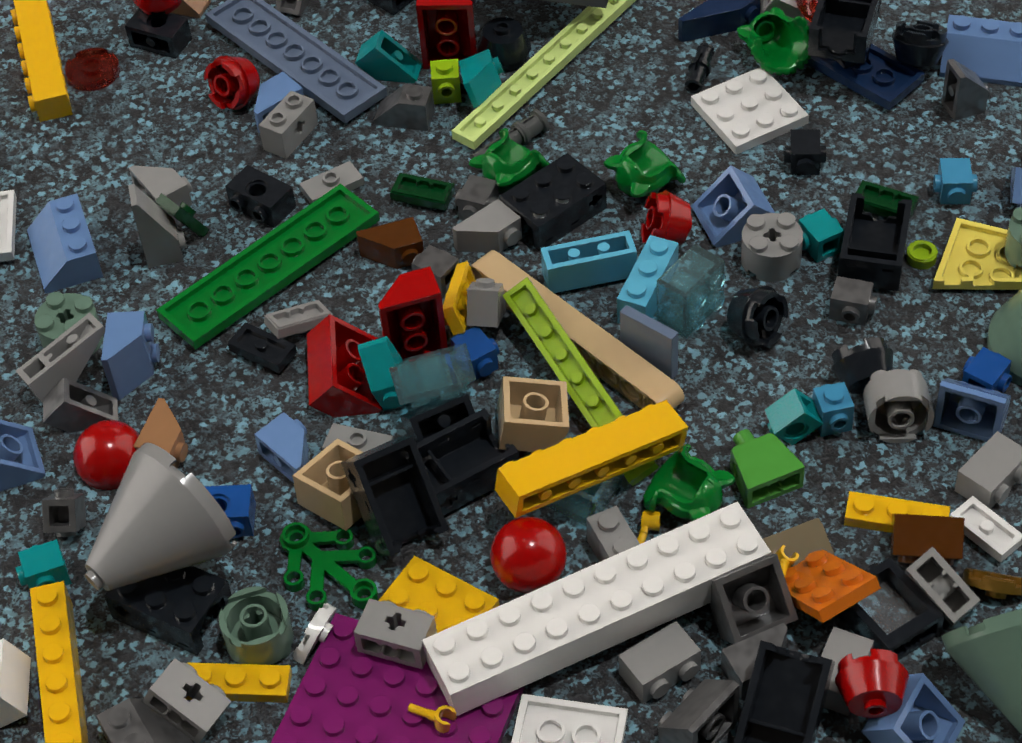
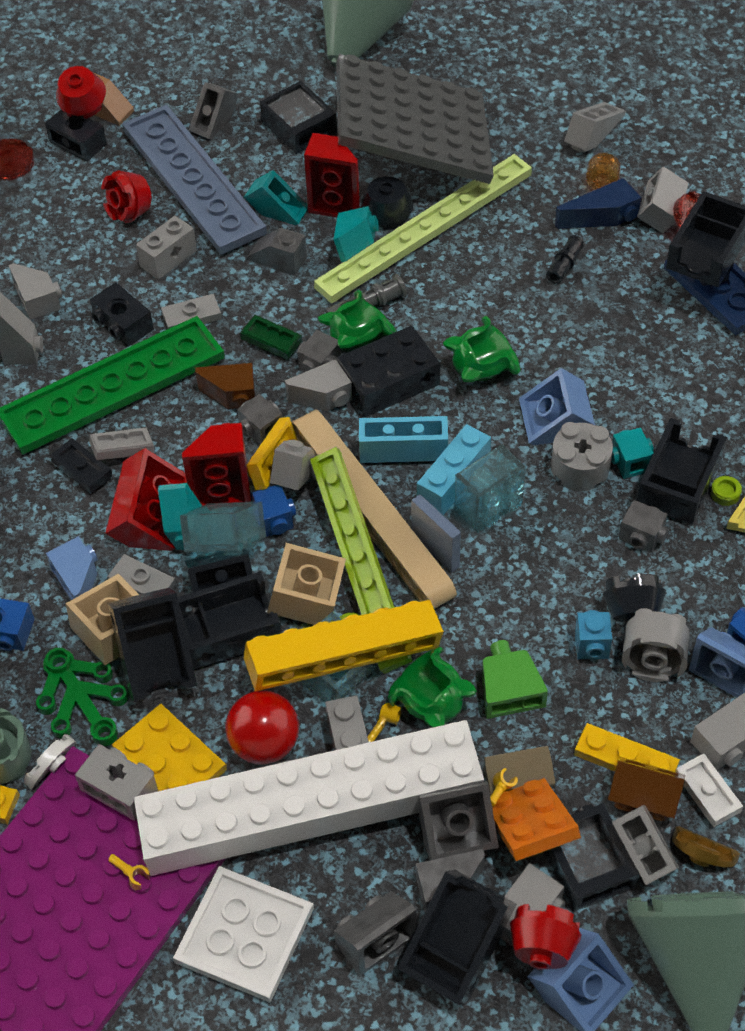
camera: 10 degrees right, 5 degrees up
dark green plate [156,193,210,238] -> none
medium blue slope [254,71,304,133] -> none
lime brick [430,58,462,105] -> none
light grey brick [618,621,701,704] -> none
red cone [641,190,692,246] -> none
white plate [691,67,809,155] -> none
black cone [727,286,788,347] -> none
green hair [737,7,811,76] -> none
teal brick [765,388,823,445] -> none
black brick [784,129,826,175] -> none
dark green plate [856,180,919,219] -> none

